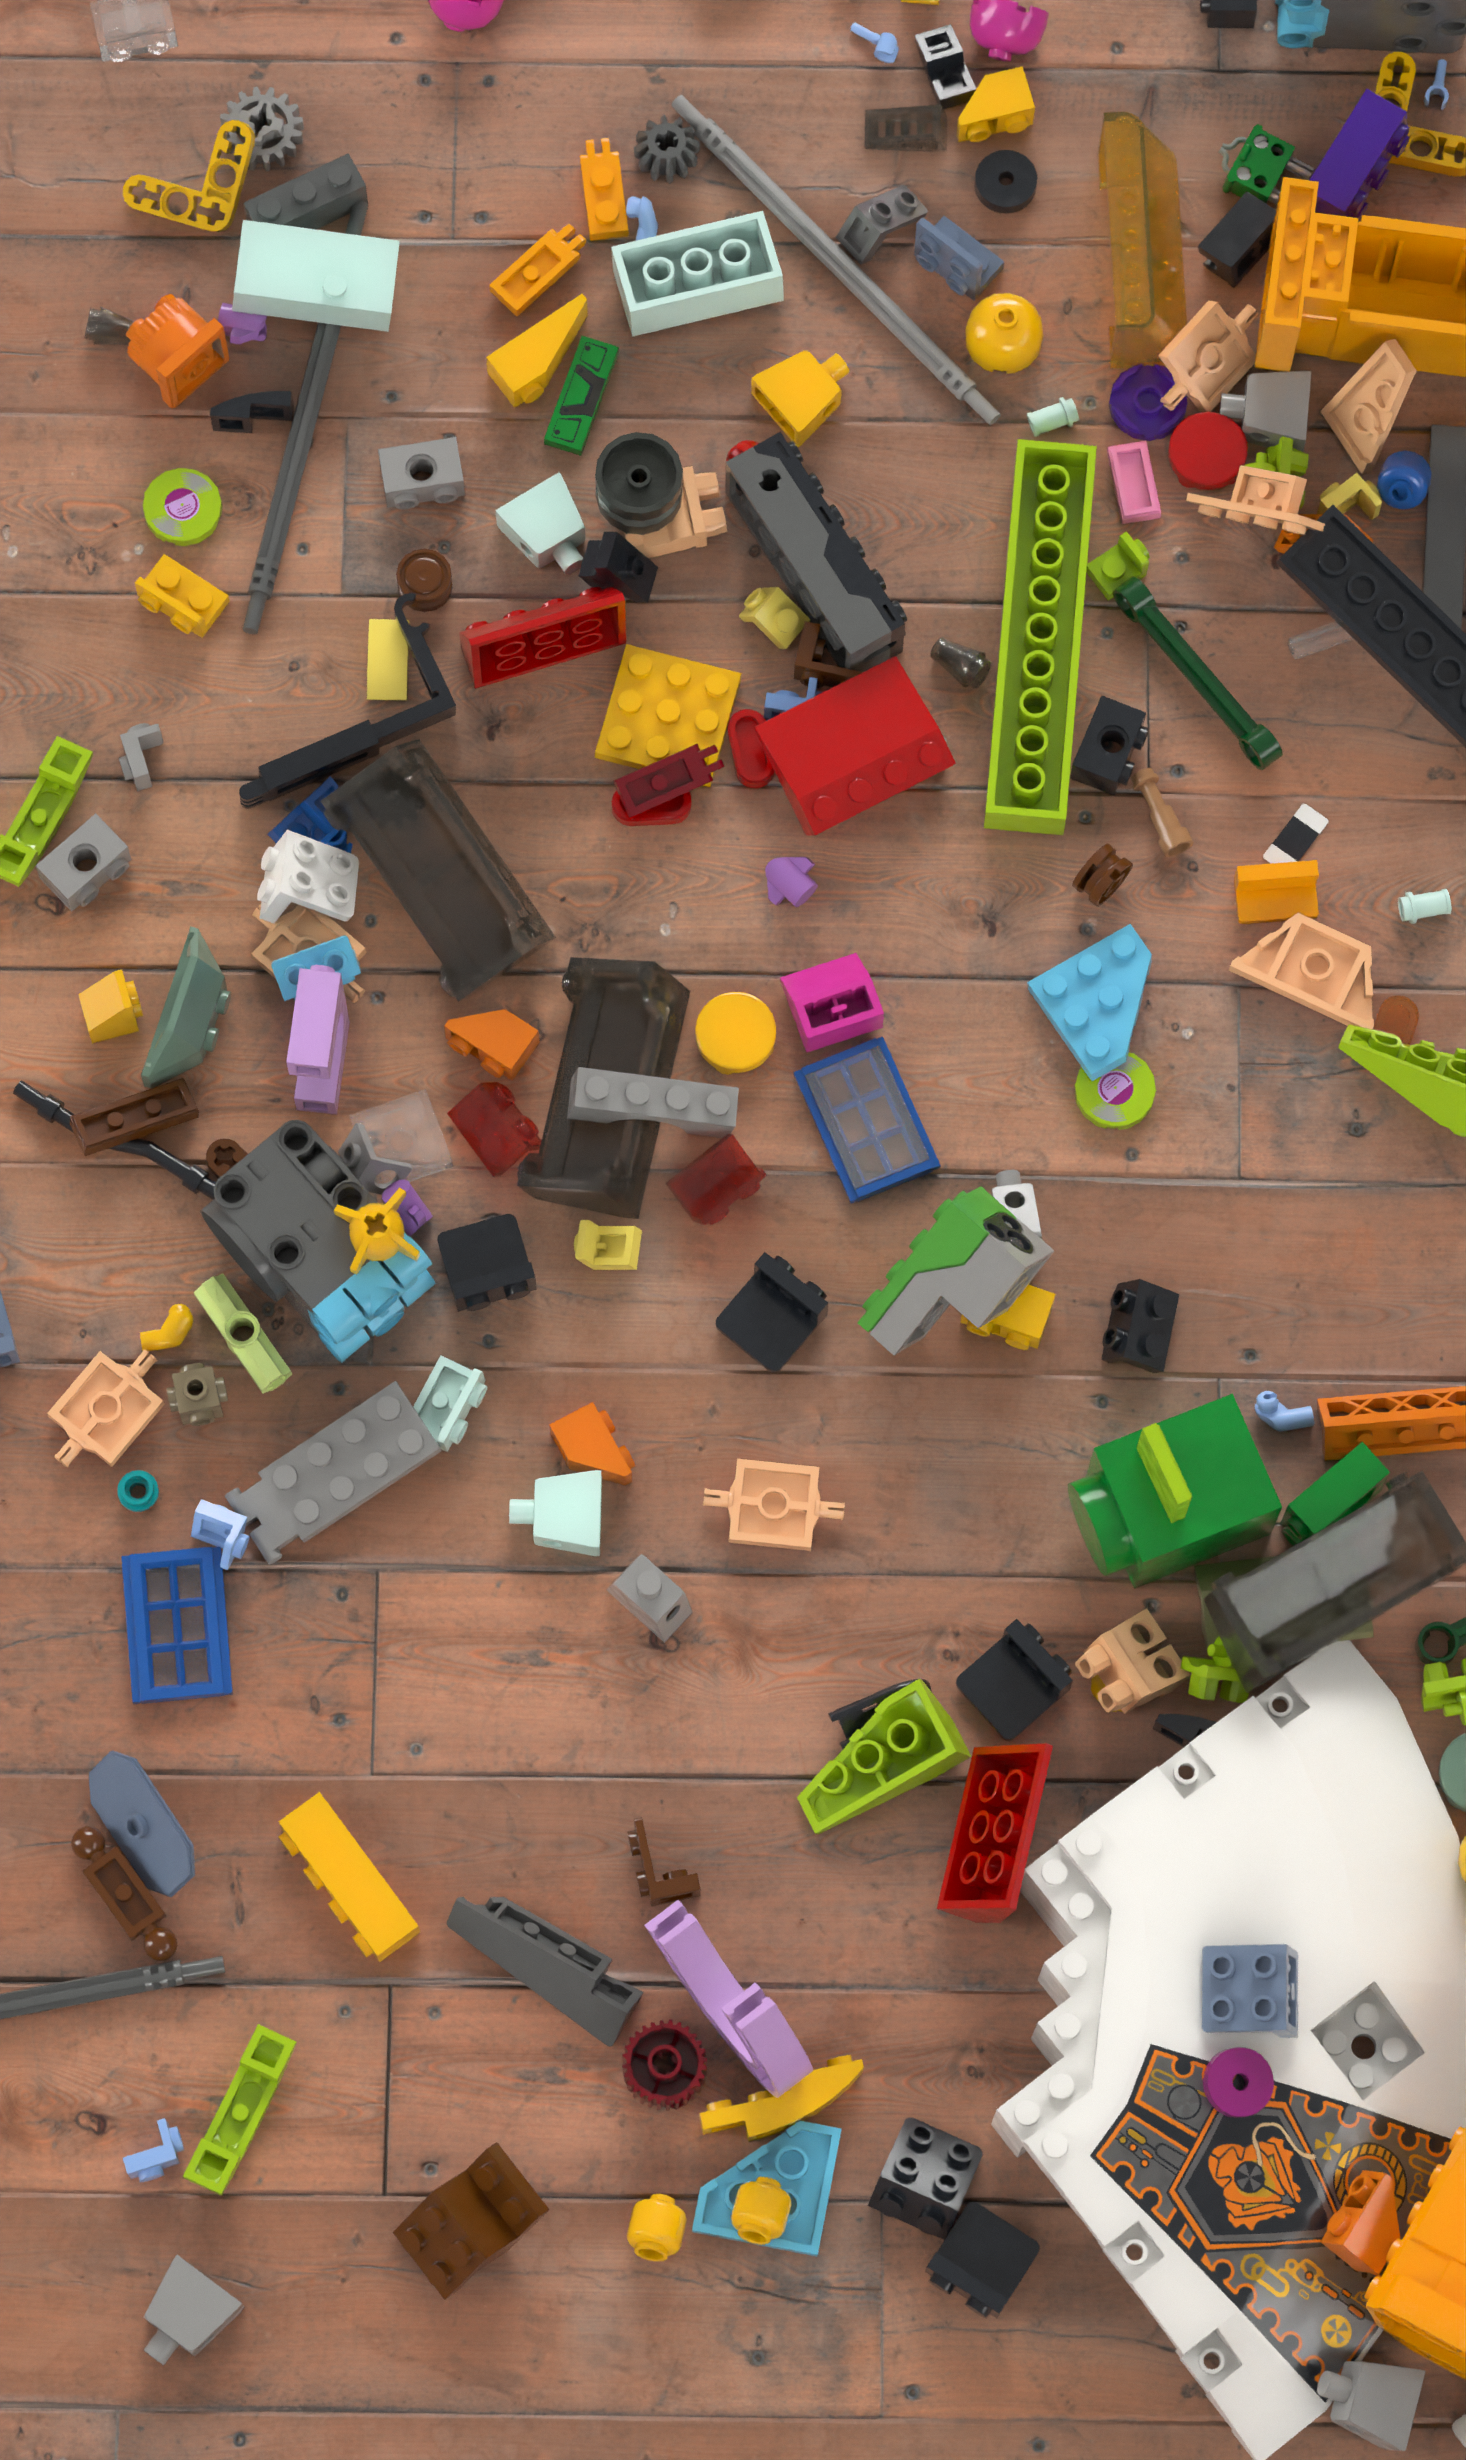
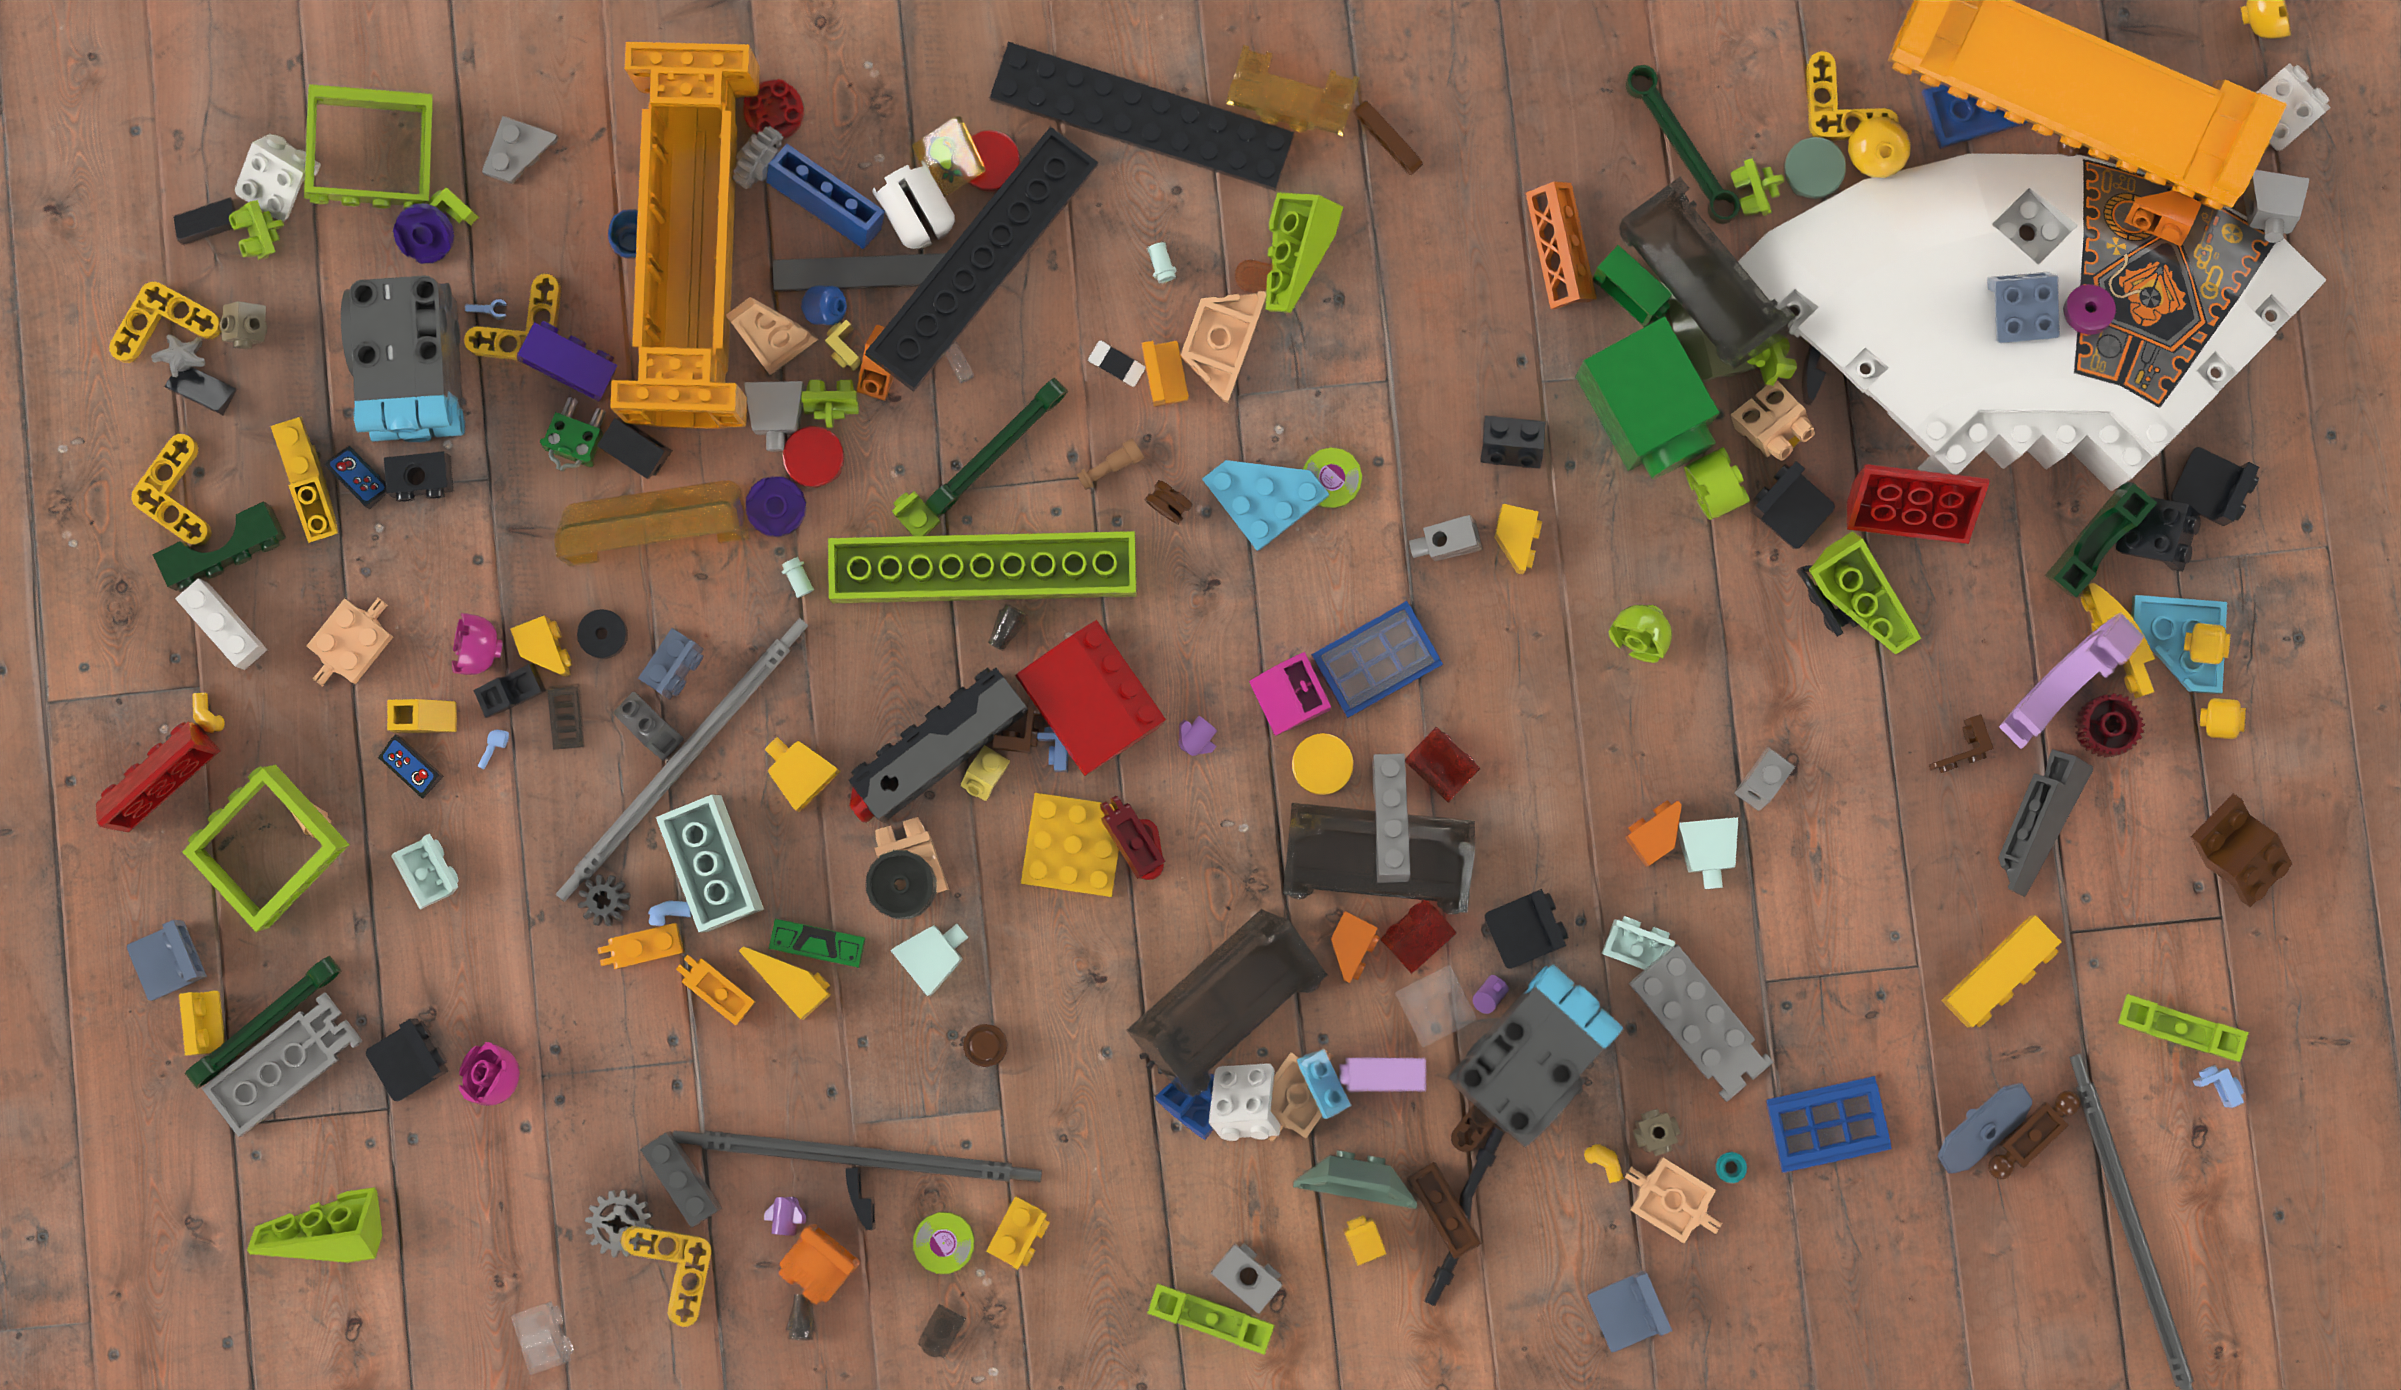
camera: 90 degrees left, 10 degrees up
light grey bracket [119,723,164,791] -> none
light grey torso [143,2255,245,2366] -> none
light blue bracket [191,1499,250,1570] -> none
yellowish green piece [194,1273,292,1394] -> none
light aqua brick [232,220,400,332] -> none
black hinge [239,593,456,809] -> none
yellow piece [334,1187,420,1275] -> none
light grey bracket [338,1123,412,1195] -> none
light yellow slope [367,619,409,700] -> none
light grey brick [378,437,465,509] -> none
red slope [459,587,626,689] -> none
light yellow bracket [574,1220,642,1270] -> none
black brick [578,532,658,603] -> none
light nougat plate [703,1459,845,1551] -> none
black bracket [715,1252,828,1373] -> none
red tile [728,709,775,788] -> none
piece [858,1186,1054,1355] -> none
yellow cylinder [965,293,1043,374] -> none
black brick [1070,695,1149,796] -> none
bright pink tile [1107,441,1161,524] -> none
lime tile [1137,1423,1192,1523] -> none
light nougat plate [1158,301,1259,412] -> none
light nougat bracket [1186,465,1325,535] -> none
light blue arm [1255,1391,1314,1432] -> none
none -> clear smoke bracket [918,1304,966,1359]
none -> lime cylinder [1608,605,1672,663]
none -> lime brick [1684,447,1750,520]
none -> dark green arch [2045,482,2157,598]

